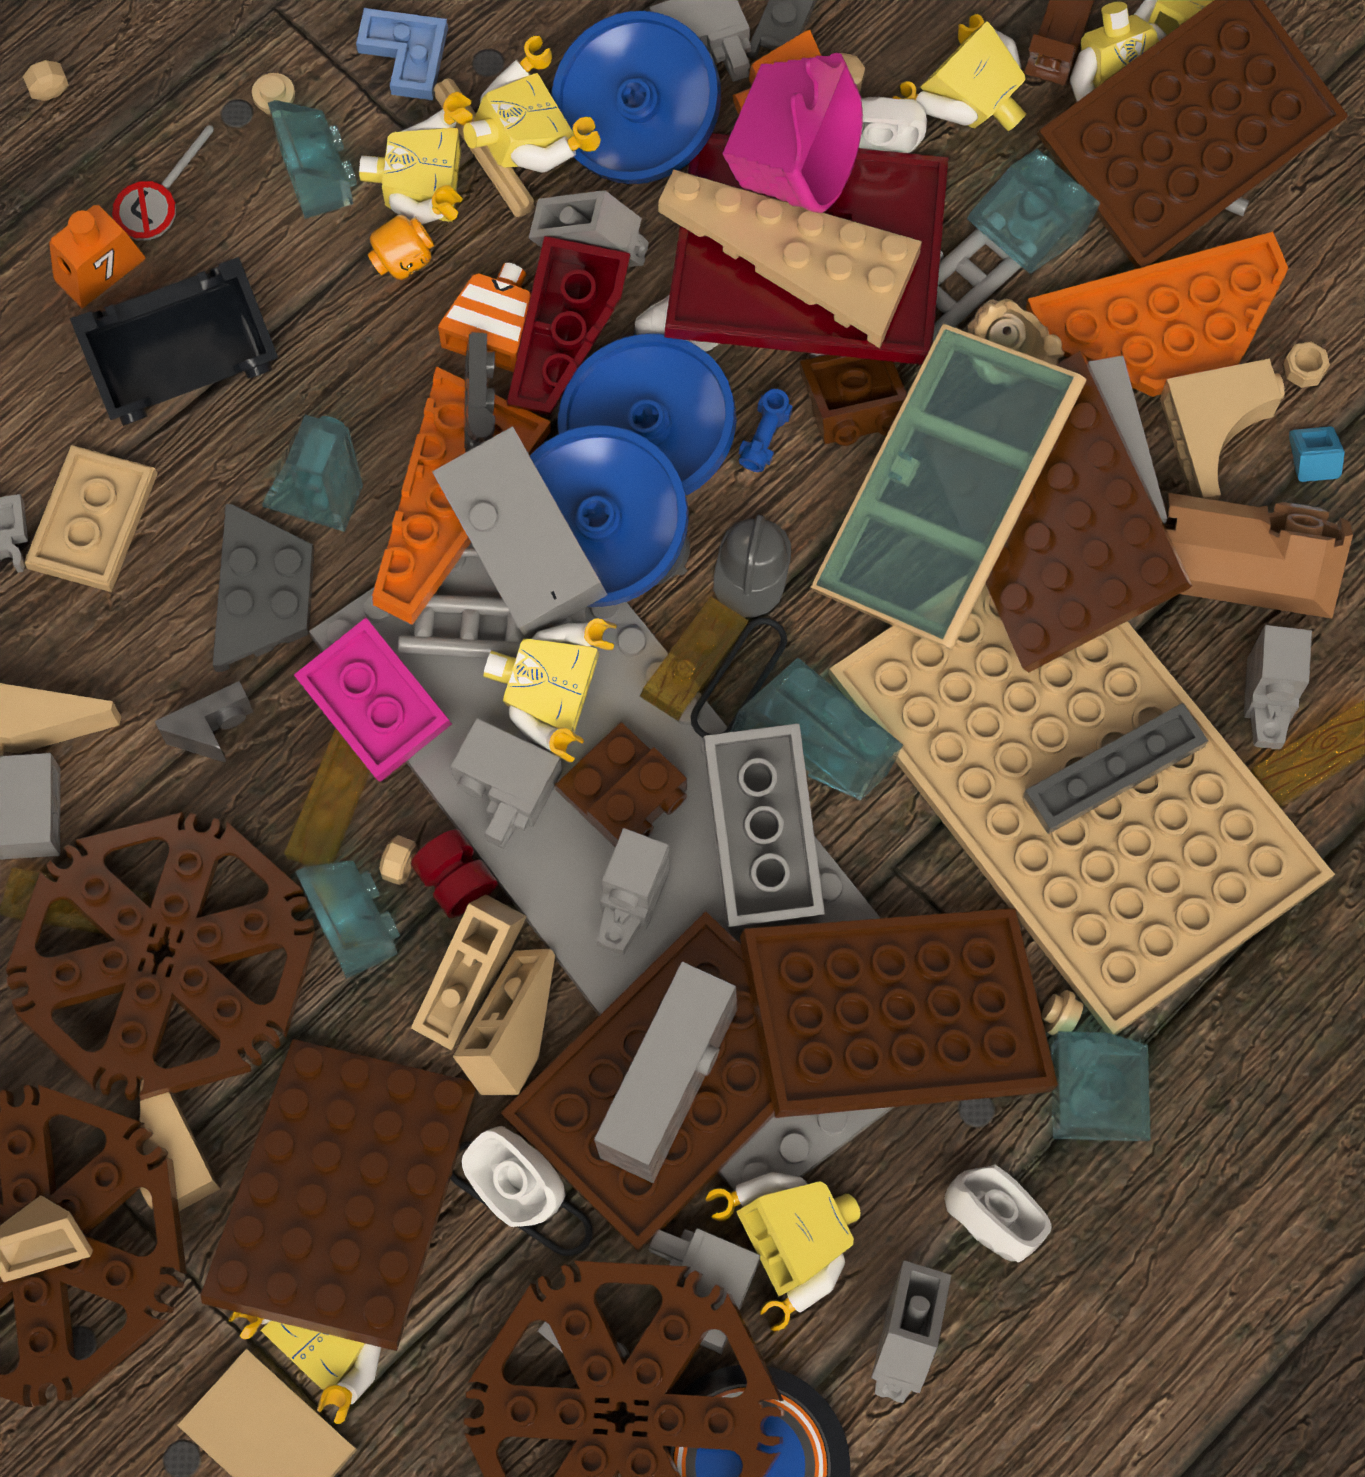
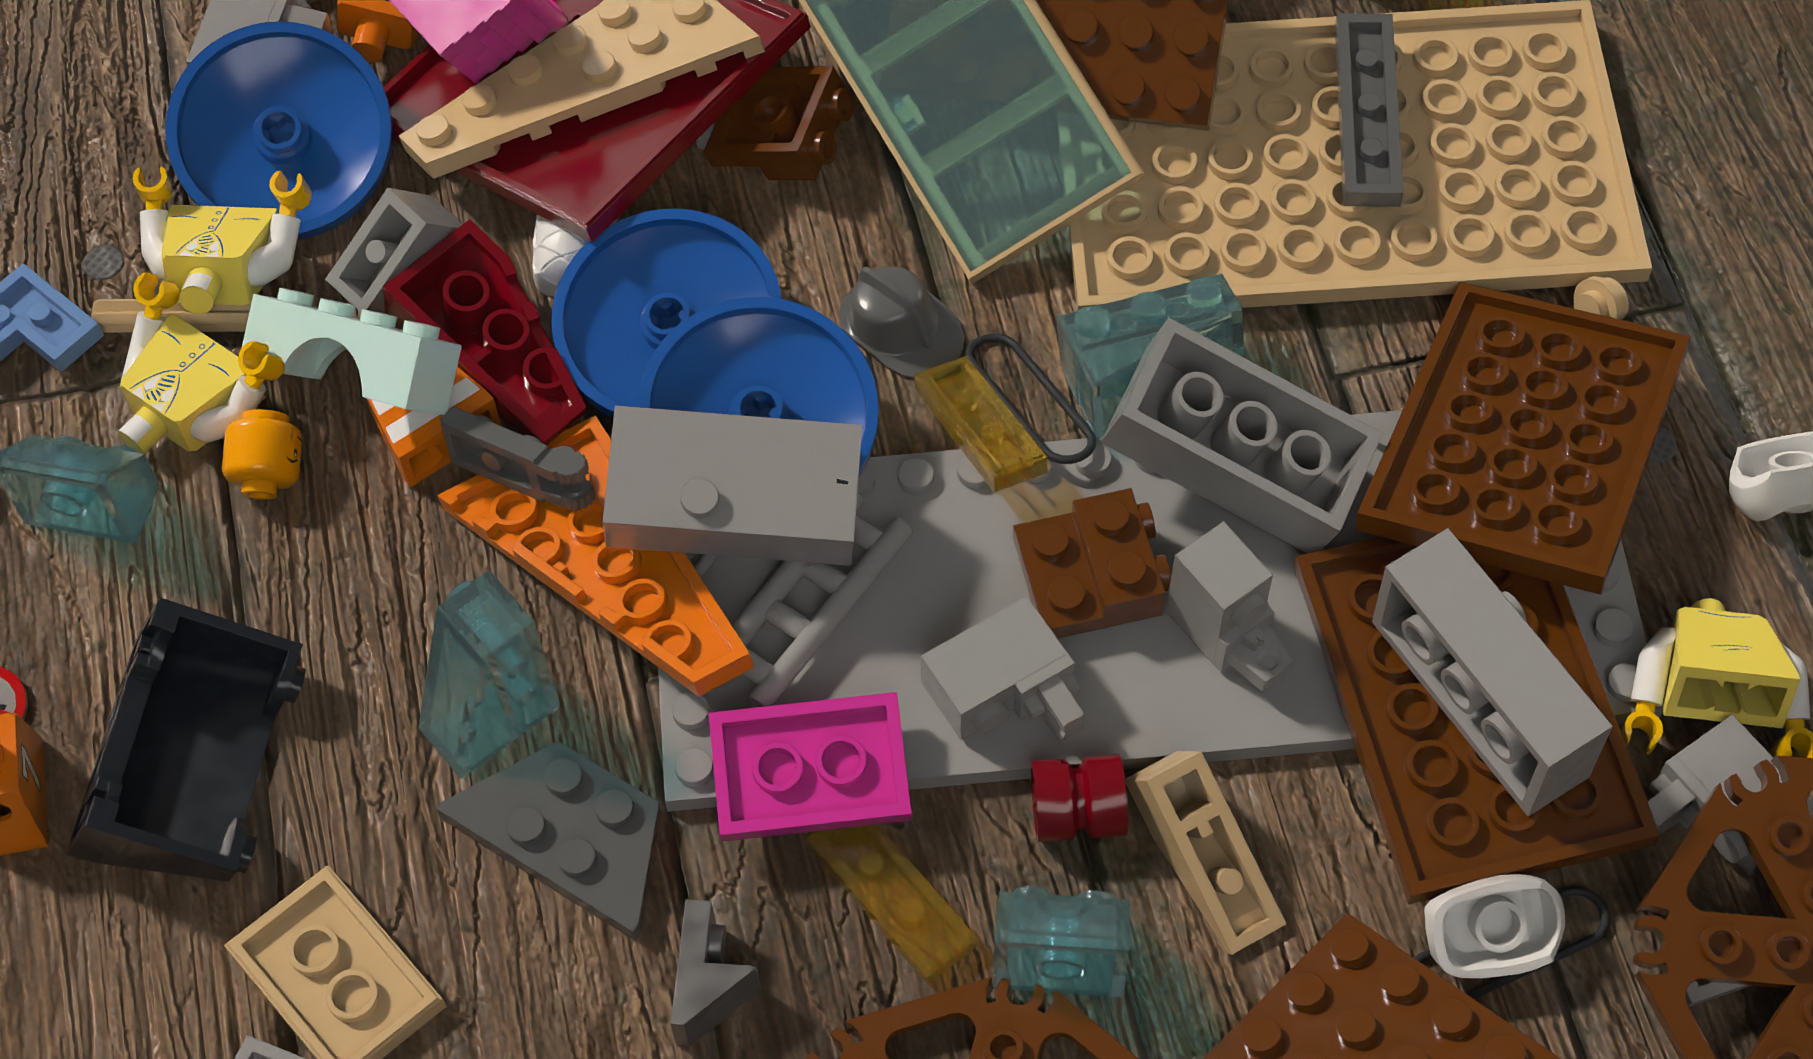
camera: 55 degrees left, 10 degrees down
tan tile [379,835,418,885] -> none
tan slope [453,949,555,1095] -> none
torso [483,618,617,762] -> none
blue bar [739,389,793,472] -> none
clear light blue slope [1051,1031,1151,1141] -> none
none -> light aqua arch [242,288,462,415]

